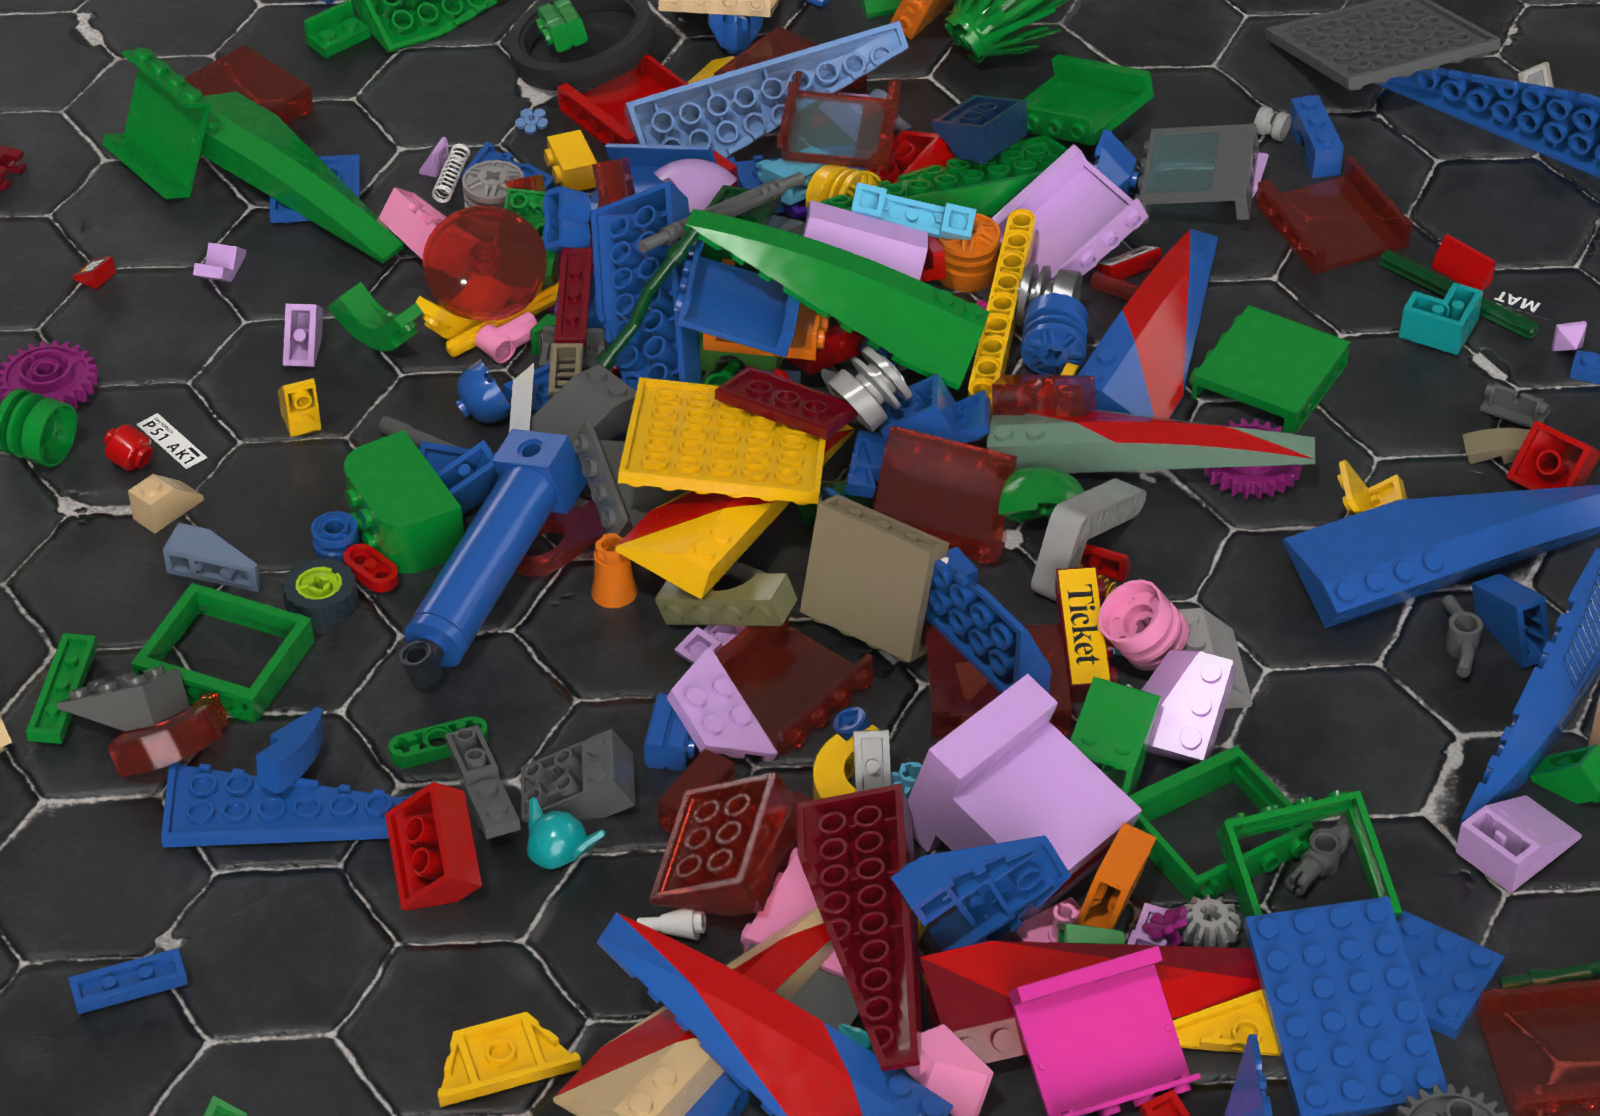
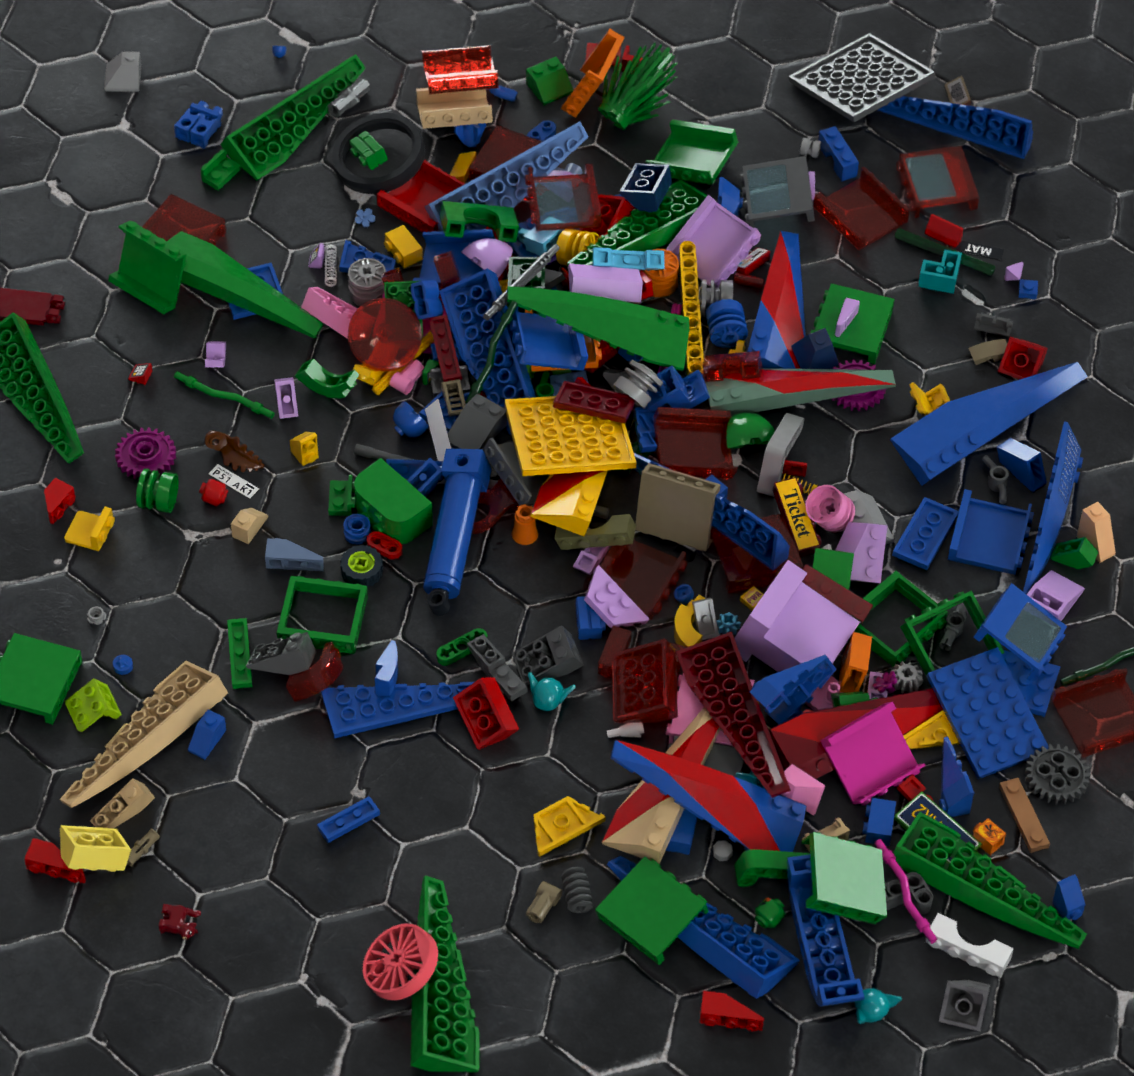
camera: 15 degrees left, 10 degrees up
none -> green bar [174,371,275,419]
none -> reddish brown plant [204,430,264,472]
none -> green bracket [328,475,356,516]
none -> green arch [440,201,519,243]
none -> dark blue slope [791,328,839,369]
none -> dark red brick [802,564,873,624]
none -> lavender slope [835,297,860,337]
none -> blue plate [892,497,959,570]
none -> panel [896,146,979,218]
none -> blue panel [948,489,1034,575]
none -> panel [974,583,1067,681]

